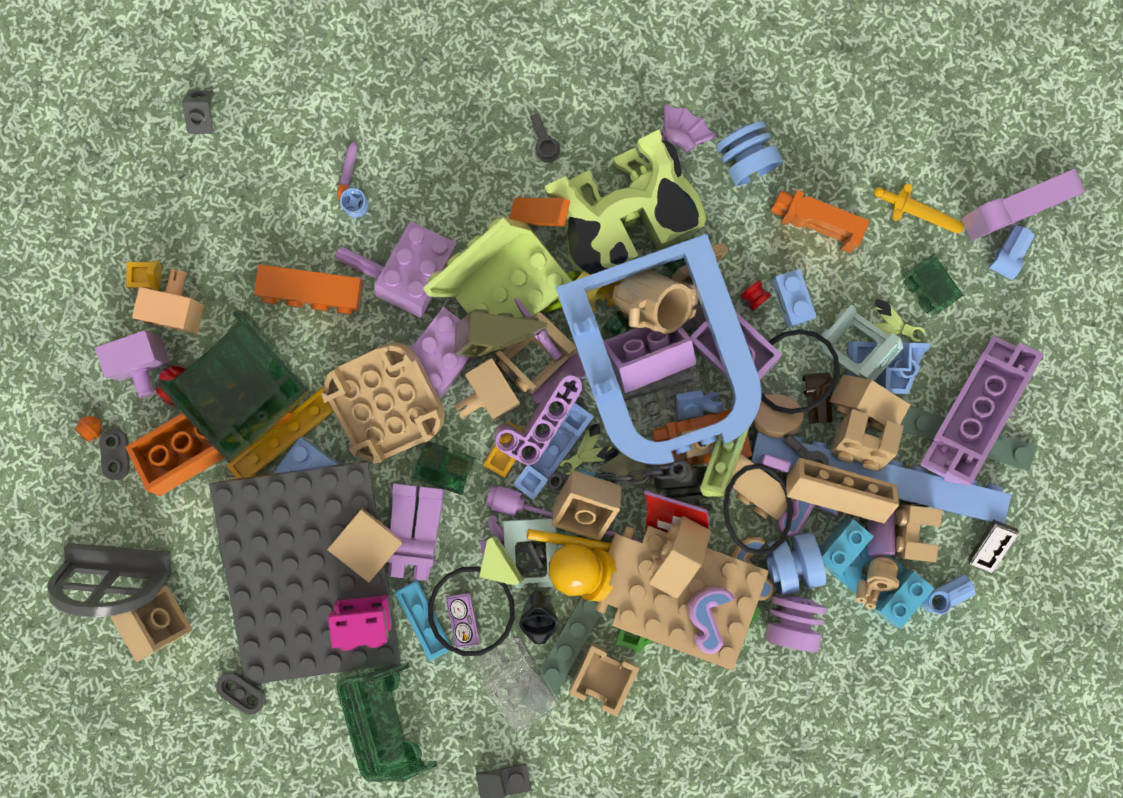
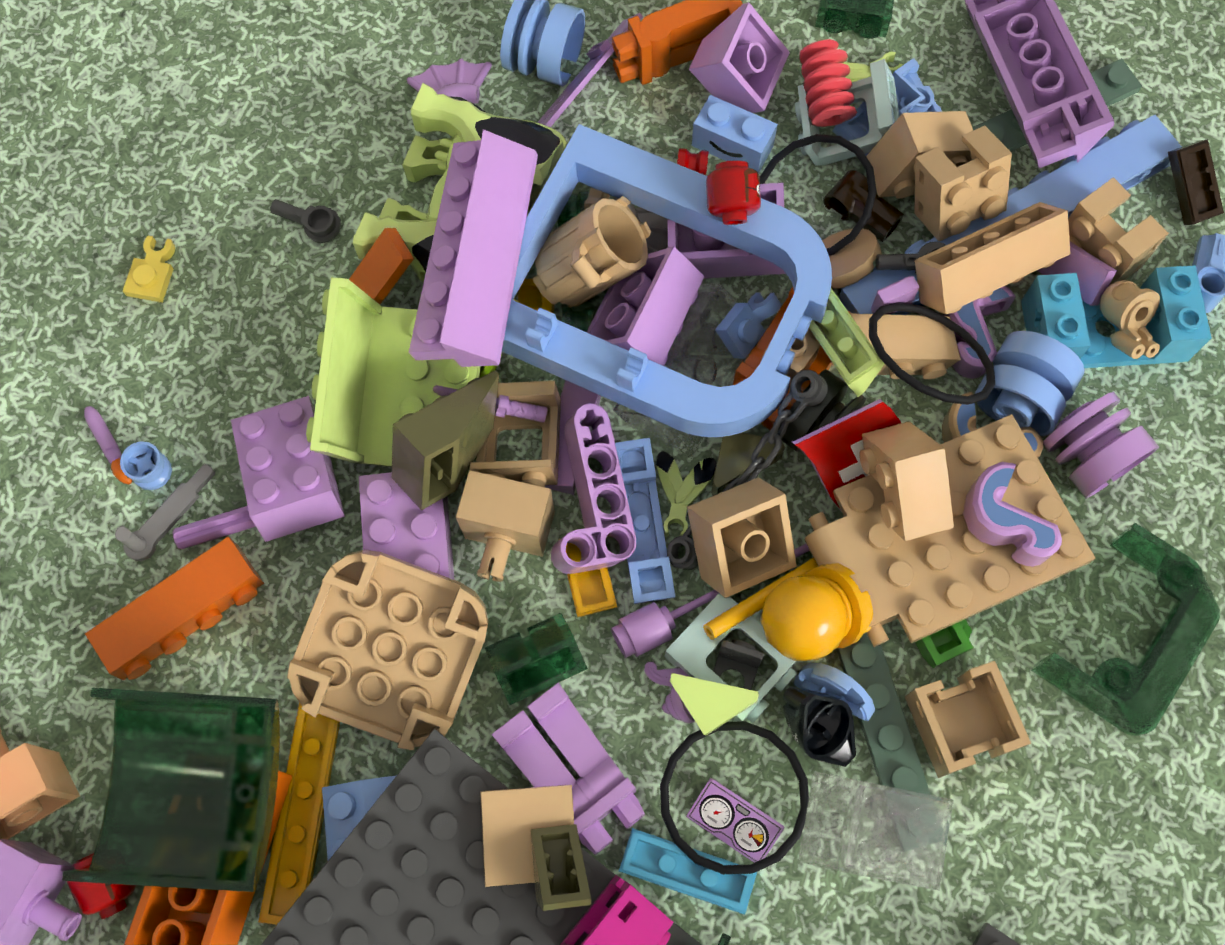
camera: 40 degrees left, 15 degrees down
none -> light grey piece [115,464,215,561]
none -> light yellow plate [123,235,175,303]
none -> lavender slope [409,129,538,367]
none -> olive slope [531,824,591,911]
none -> lavender piece [537,13,643,127]
none -> lavender slope [689,2,790,113]
none -> red head [706,161,761,225]
none -> light blue tile [794,662,875,721]
none -> coral piece [799,39,857,127]
none -> clear green windscreen [1031,523,1220,736]

